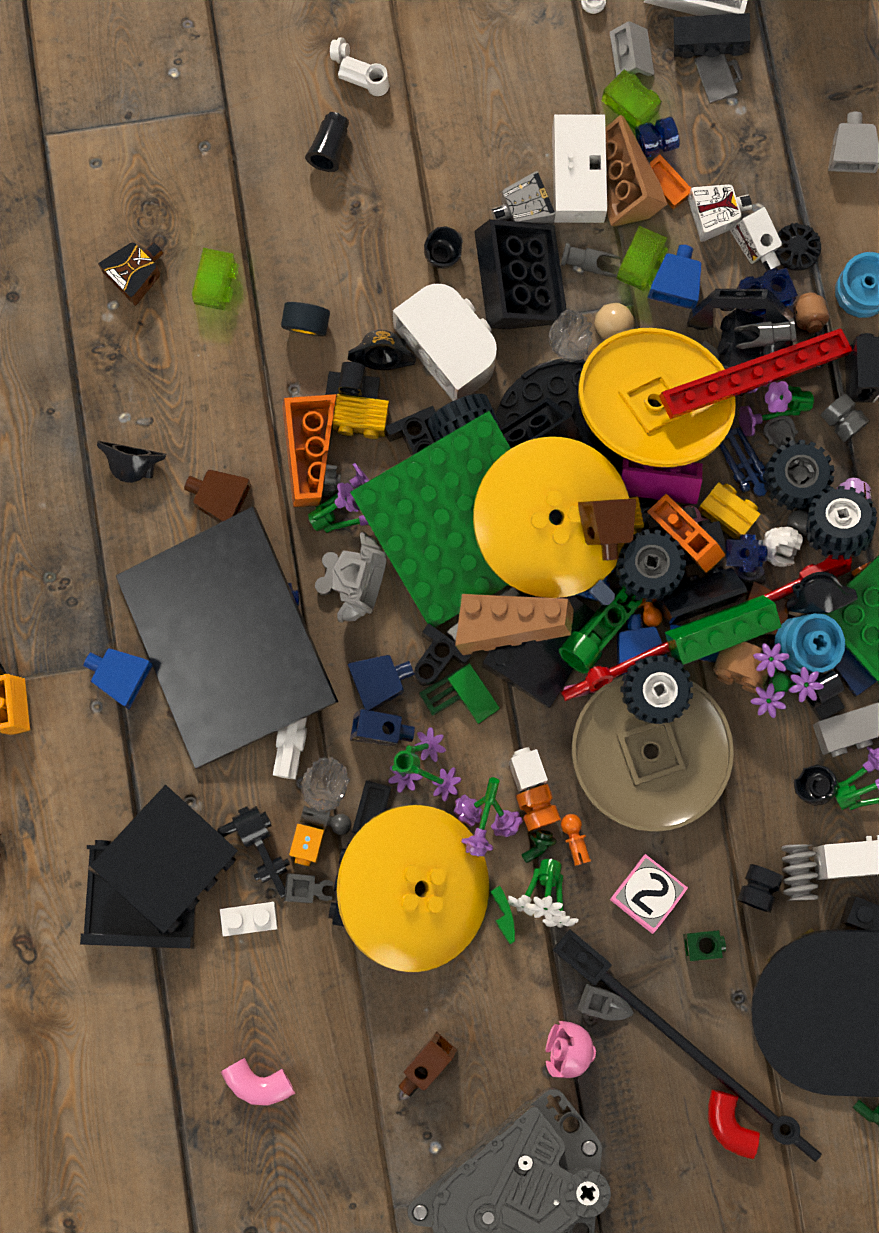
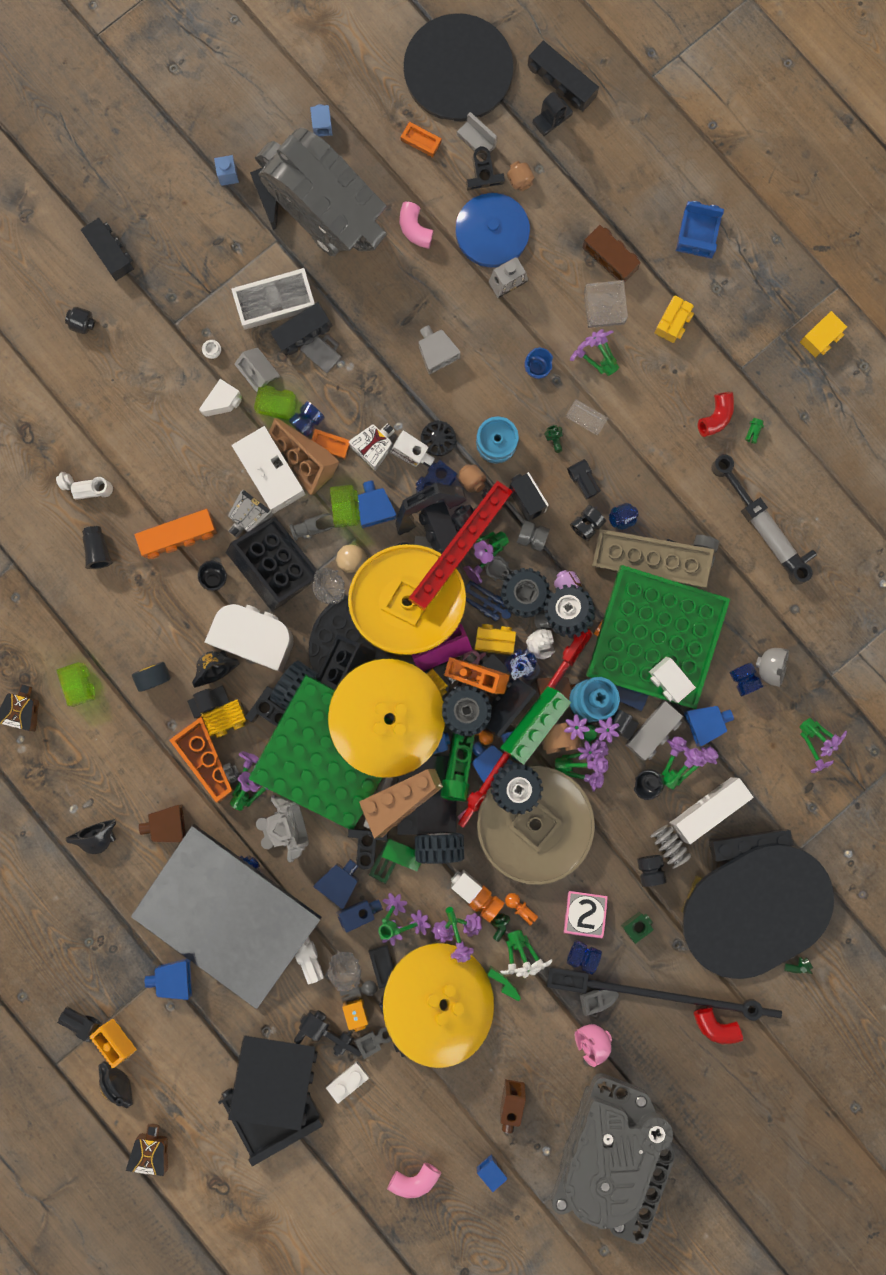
camera: 30 degrees left, 5 degrees up
reddish brown torso [578,498,636,561] -> none
sand blue piece [588,579,615,605] -> none
dark grey piece [734,318,796,349] -> none
black hat [786,572,858,614] -> none
none -> orange brick [134,509,217,559]
none -> white slope [199,379,242,417]
none -> black wheel [415,833,465,864]
none -> blue panel [476,1154,507,1192]
none -> plant [555,738,609,792]
none -> clear blue wheel [567,940,602,975]

